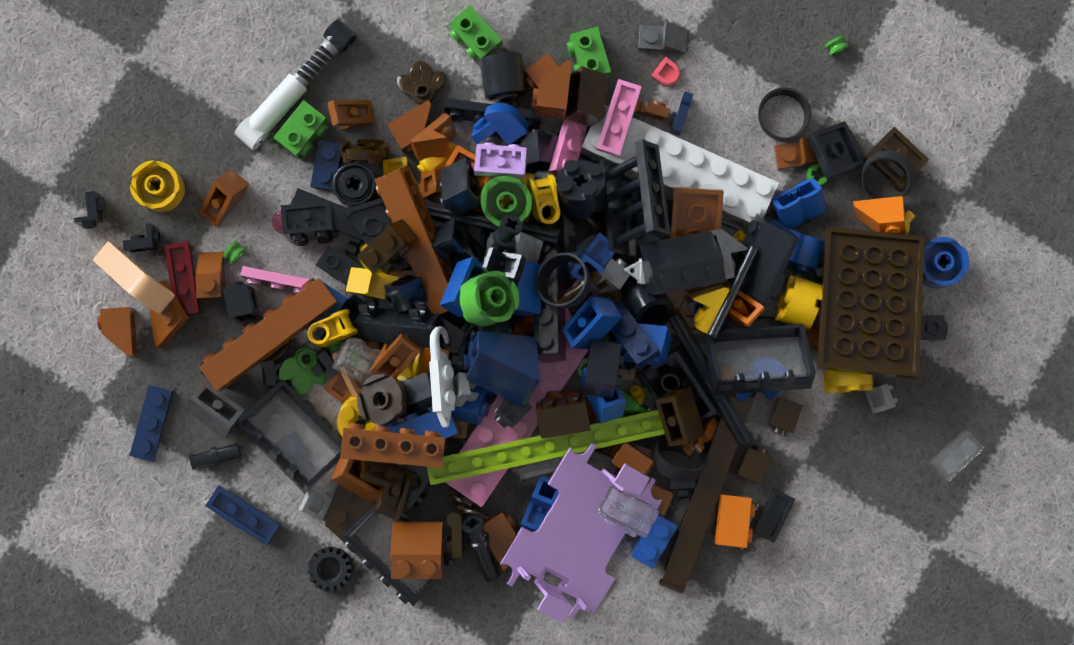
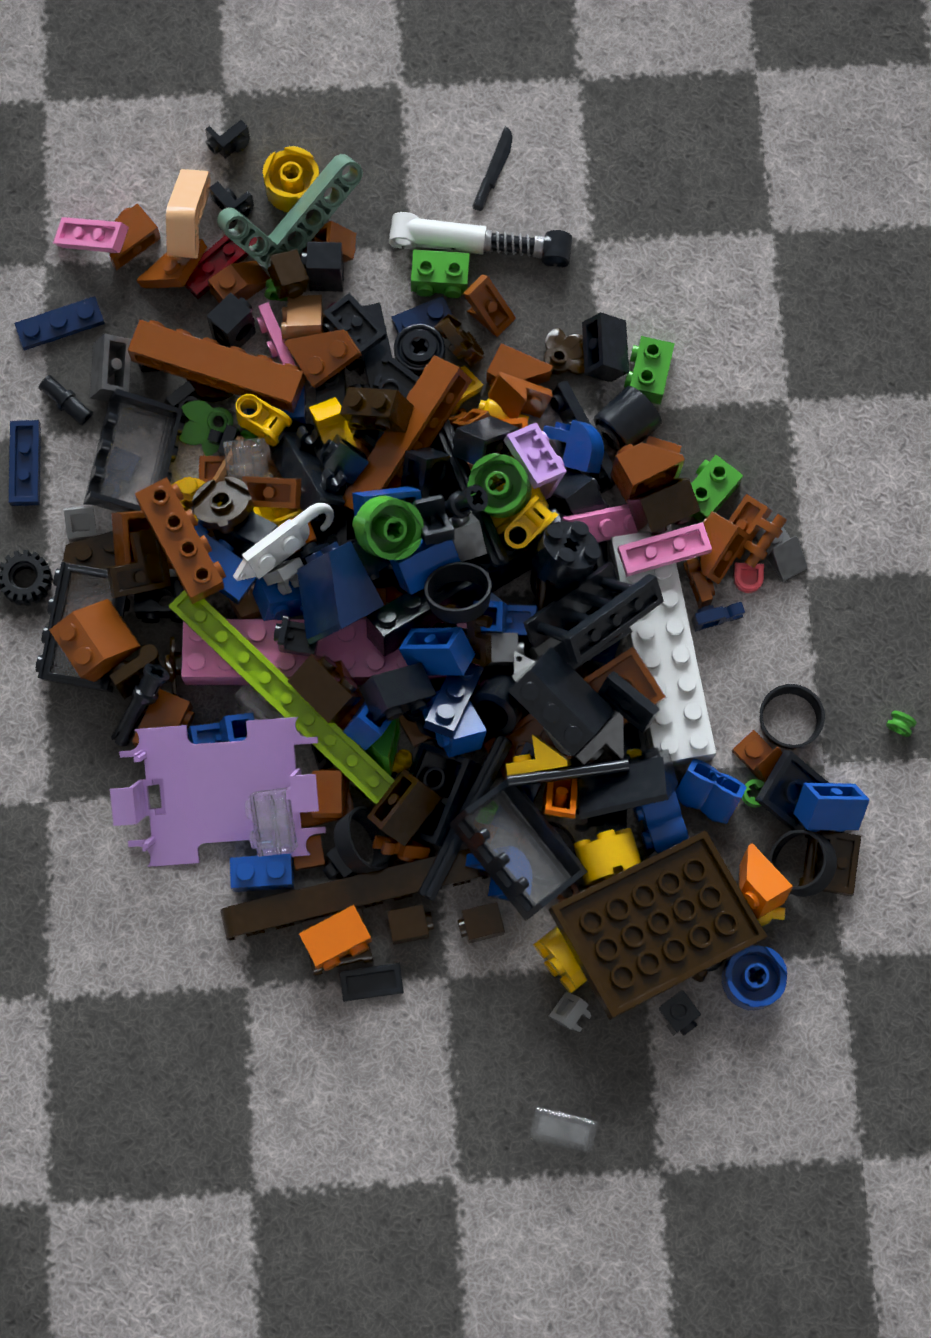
camera: 55 degrees right, 10 degrees down
none -> bright pink plate [53,217,129,253]
none -> sand green beam [217,154,363,270]
none -> dark brown brick [268,249,309,299]
none -> medium nougat brick [281,295,323,351]
none -> dark orange wing [284,329,362,389]
none -> black brick [301,242,344,292]
none -> black piece [473,126,513,211]
none -> black brick [582,312,629,382]
none -> black plate [598,671,660,733]
none -> dark orange slope [700,511,750,585]
none -> dark orange plate [728,494,787,568]
none -> blue brick [794,783,870,832]

